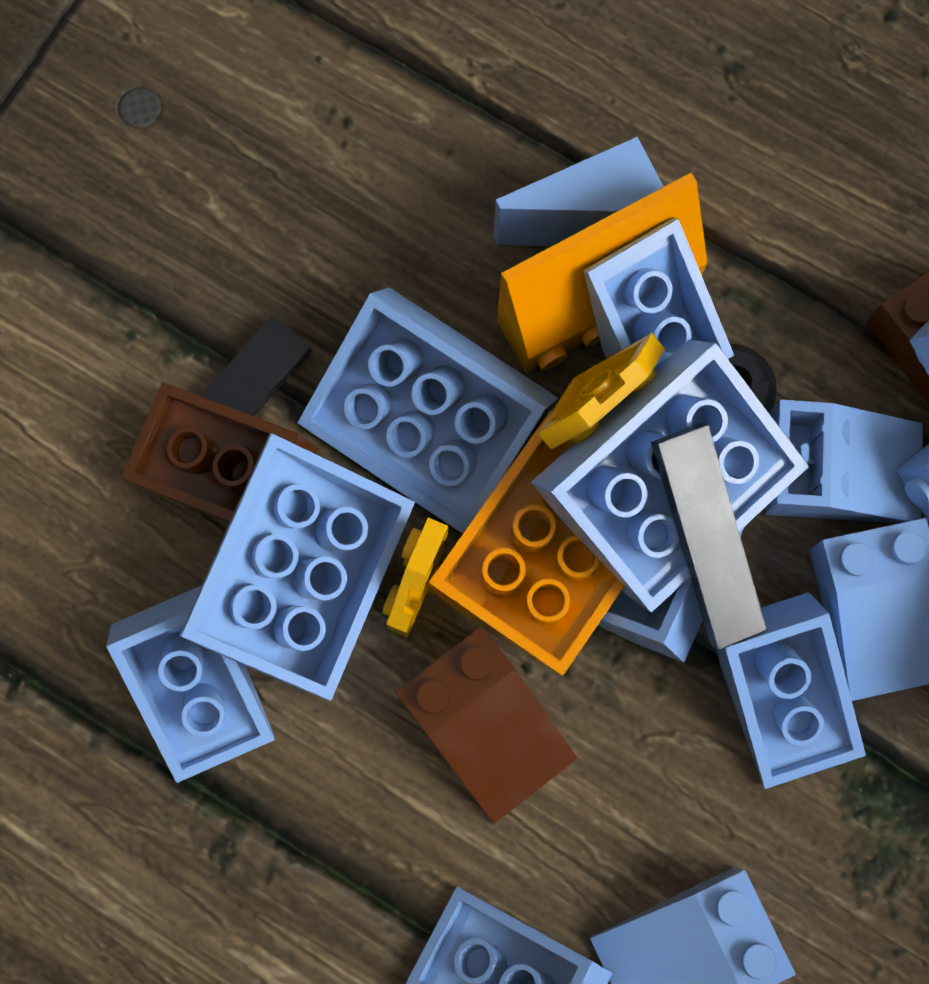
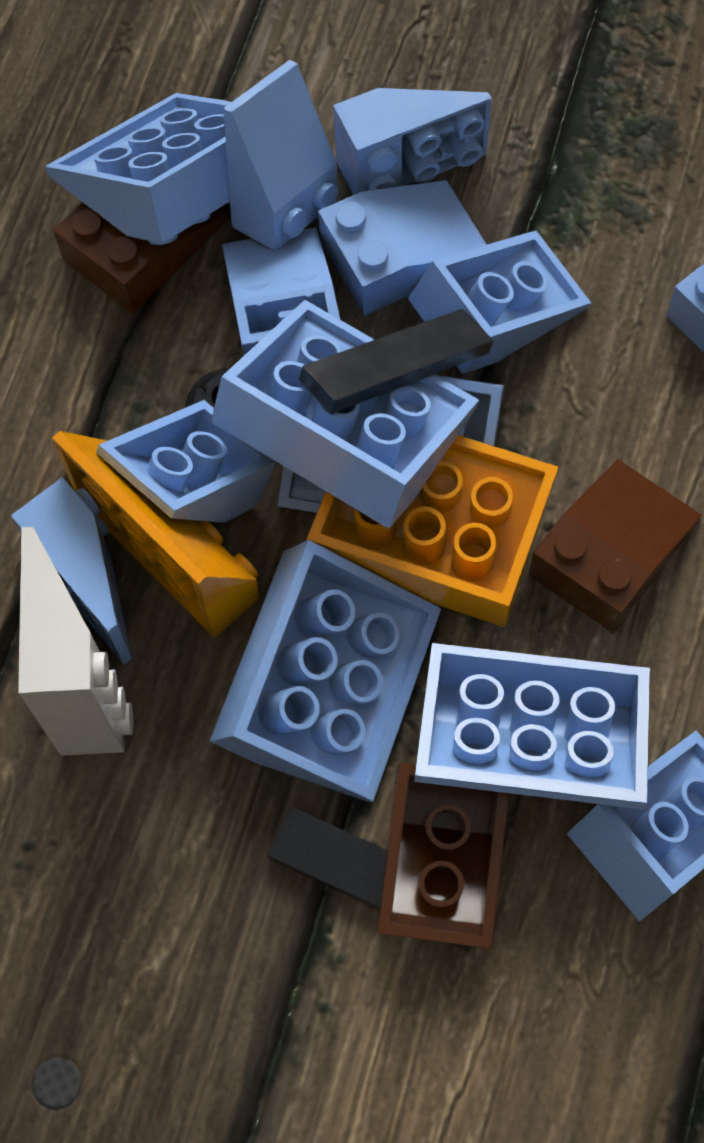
camera: 100 degrees left, 10 degrees down
yellow plate [382,518,449,638] -> none
yellow plate [538,333,665,450] -> none
none -> white slope [18,527,133,756]

